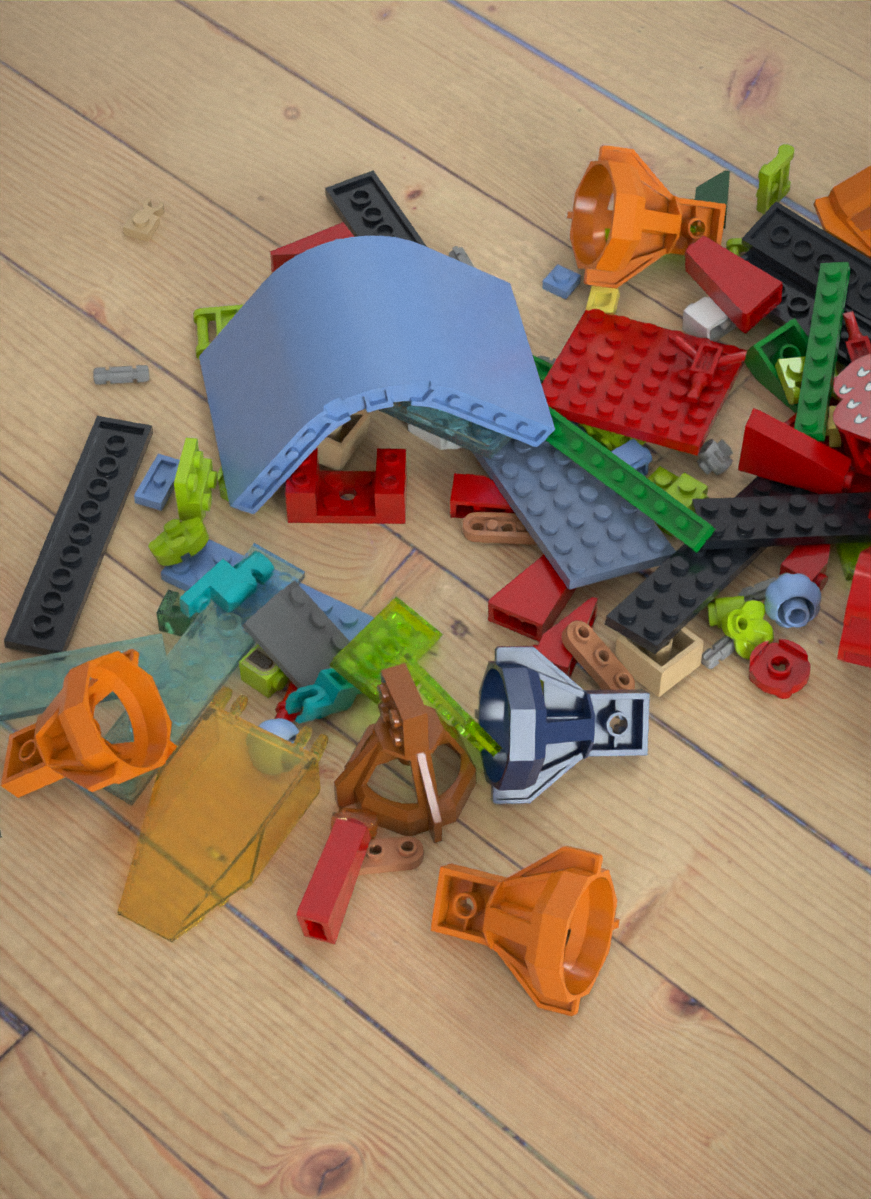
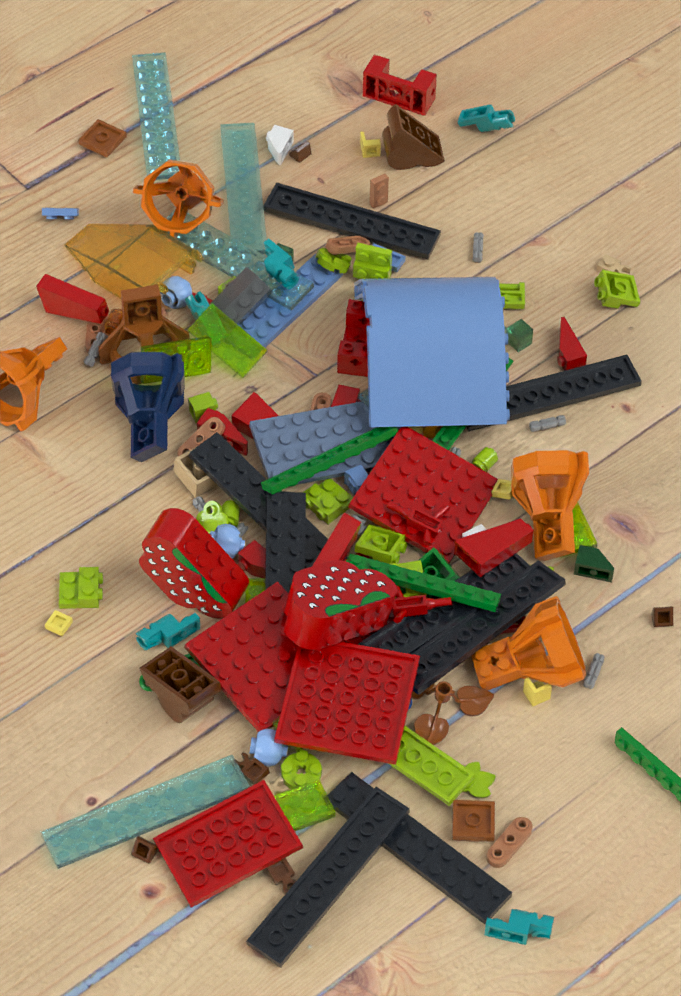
camera: 95 degrees right, 0 degrees up
lime plate [756,144,794,214] -> none
none -> medium blue plate [42,208,79,219]
none -> light grey axle [84,332,108,367]
none -> nougat plate [325,236,370,255]
none -> lime plate [355,524,407,564]
none -> nougat plate [369,173,389,209]
none -> lime brick [471,447,498,472]
none -> lime plate [594,270,641,309]
none -> reddish brown slope [651,606,674,627]

